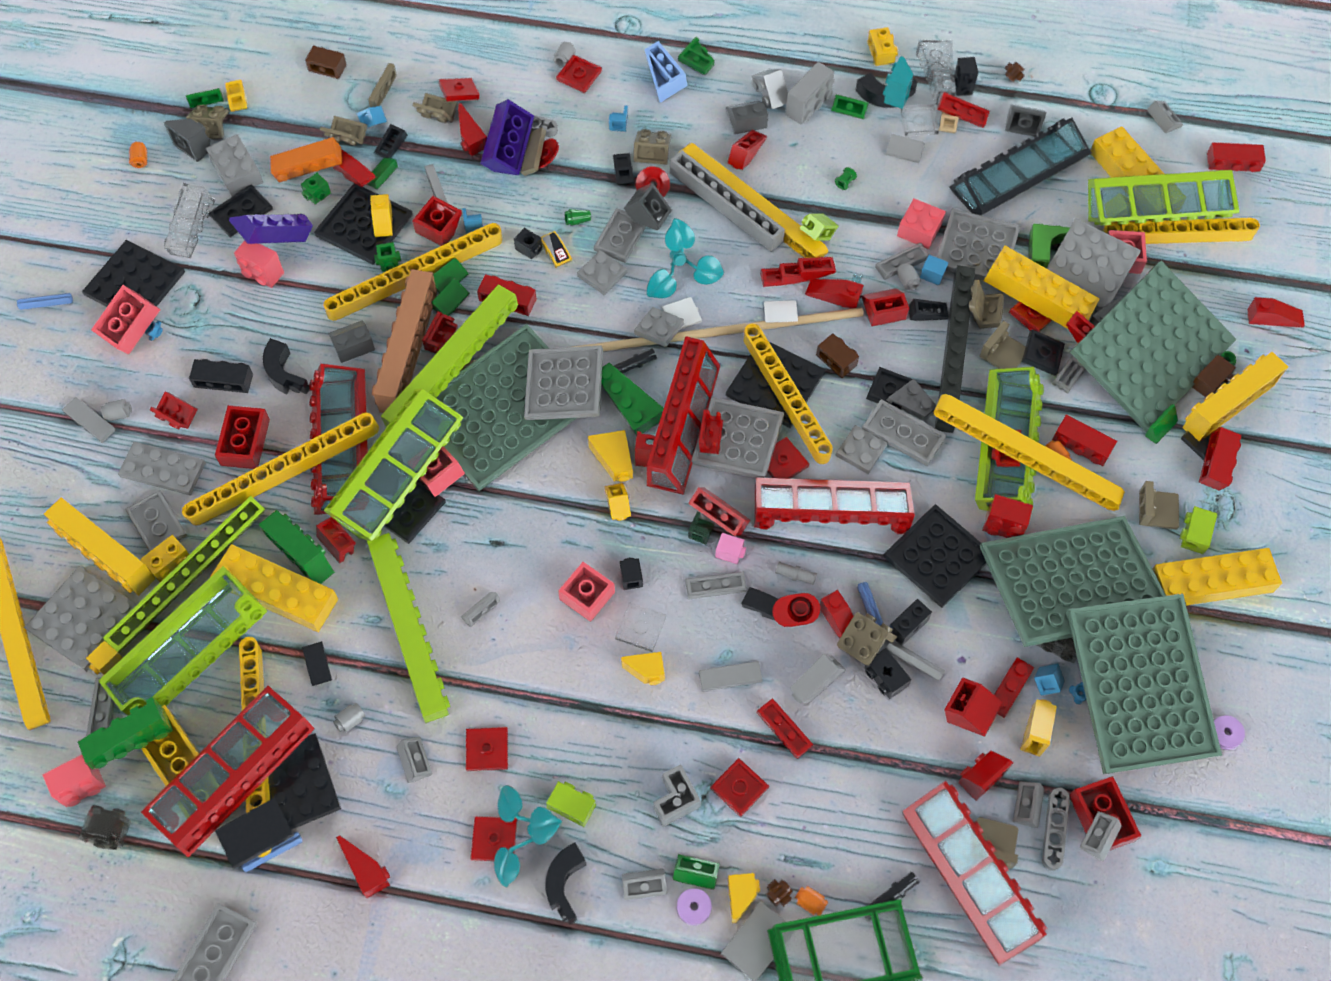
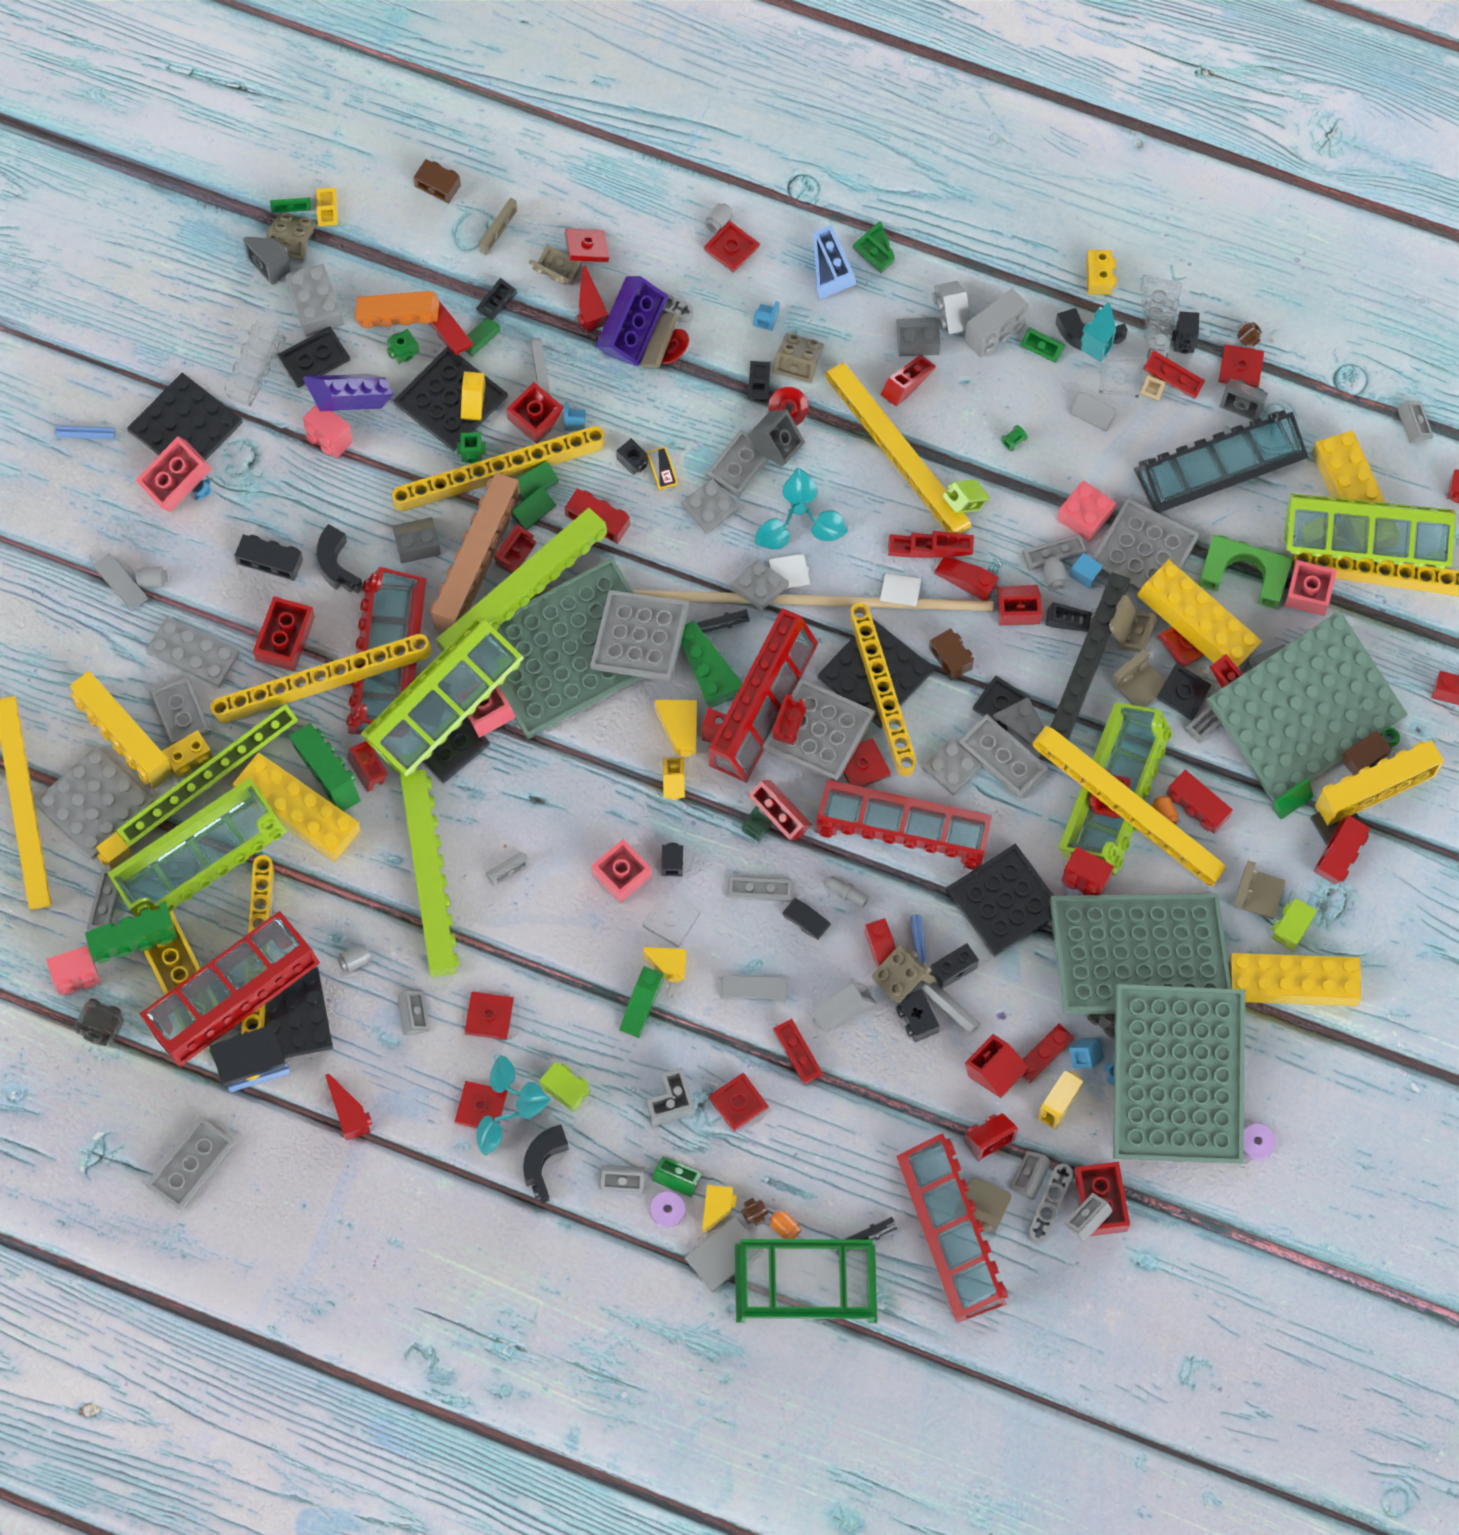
camera: 10 degrees right, 5 degrees up
orange brick [129,142,147,168] -> none
red bracket [150,391,198,429] -> none
black slope [302,641,333,686] -> none
dark tan bracket [320,116,368,146] -> none
dark azure panel [357,106,387,129] -> none
green cone [564,209,591,226] -> none
light grey brick [670,150,785,252] -> none
bright pink brick [715,533,746,564] -> none
red piece [772,593,820,627] -> none
light grey plate [1047,218,1141,312] -> none
none -> green slope [619,966,664,1038]
none -> red plate [1218,344,1264,387]

